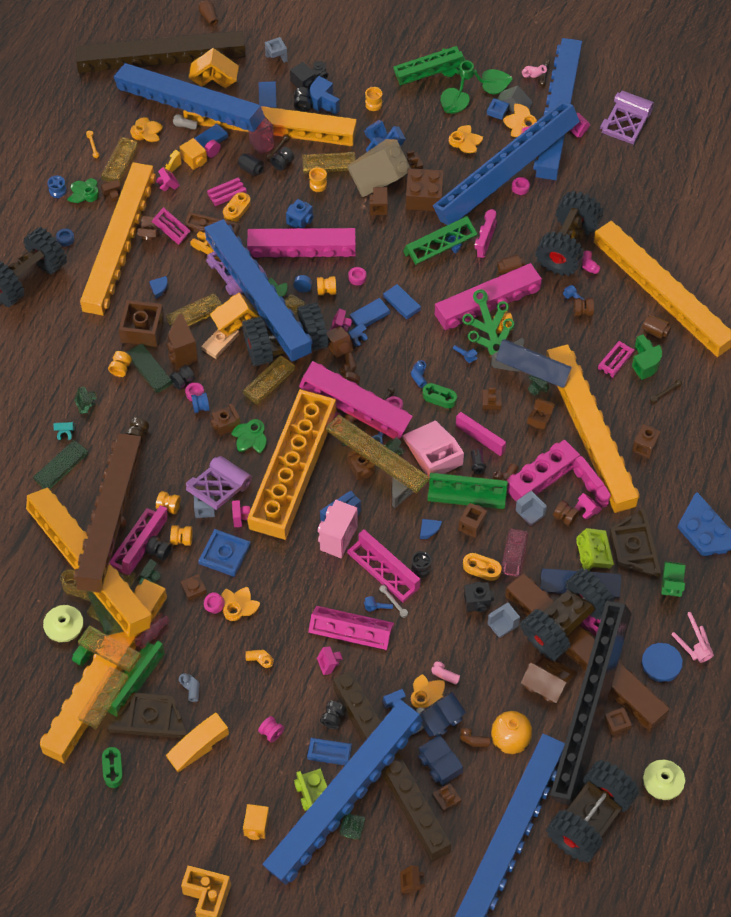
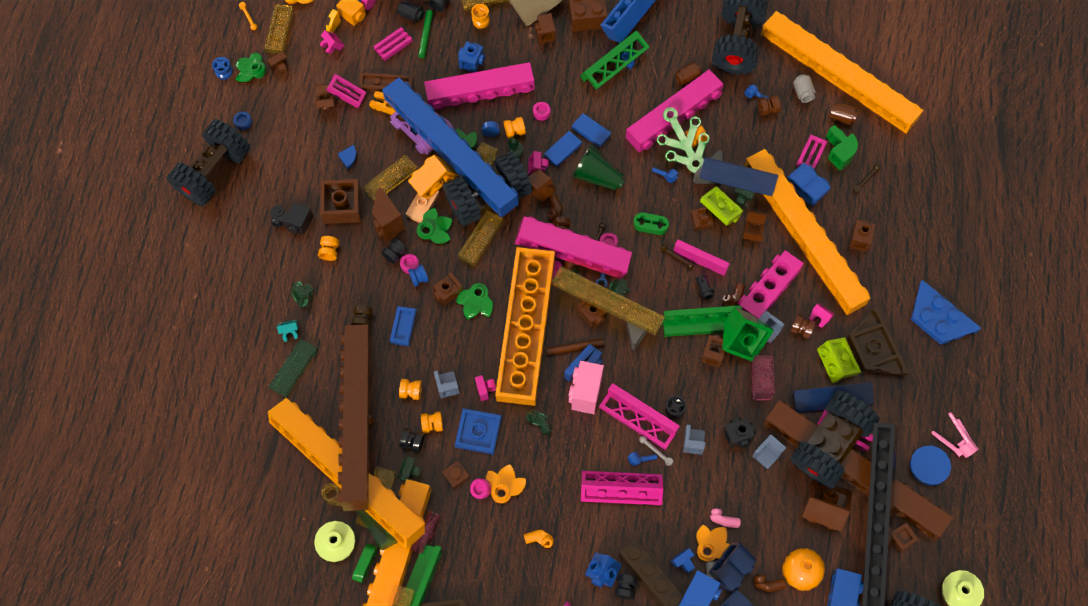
camera: 10 degrees left, 10 degrees up
clear yellow plate [78,625,141,673] -> none
light orange brick [80,162,156,316] -> none
dark pink fence [110,505,167,576] -> none
clear green tile [126,343,172,393] -> none
sand blue arm [179,673,200,702] -> none
medium lavender piece [186,456,252,510] -> none
light orange plate [223,192,251,222] -> none
dark pink tile [317,646,343,675] -> none
blue tile [348,323,368,347] -> none
bright pink slope [402,421,464,479] -> none
blue arm [411,360,427,388] -> none
blue tile [420,519,442,539] -> none
light orange plate [463,553,501,581] -> none
dark pink hinge [475,209,497,258] -> none
dark pink hinge [573,456,611,508] -> none
dark pink arm [582,251,600,274] -> none
green brick [661,561,686,597] -> none
none -> black brick [270,202,314,235]
none -> blue tile [390,306,417,346]
none -> green plate [417,208,452,244]
none -> green bar [418,10,433,58]
none -> clear green arm [507,137,524,160]
none -> clear green arm [526,411,552,435]
none -> reddish brown bar [546,338,604,355]
none -> dark green cone [572,144,625,191]
none -> blue brick [585,552,622,588]
none -> dark brown hinge [660,244,695,269]
none -> sand blue panel [683,424,705,455]
none -> lime bracket [700,186,743,226]
none -> green slope [722,307,774,362]
none -> blue brick [787,163,831,207]
none -> light grey brick [793,75,816,103]

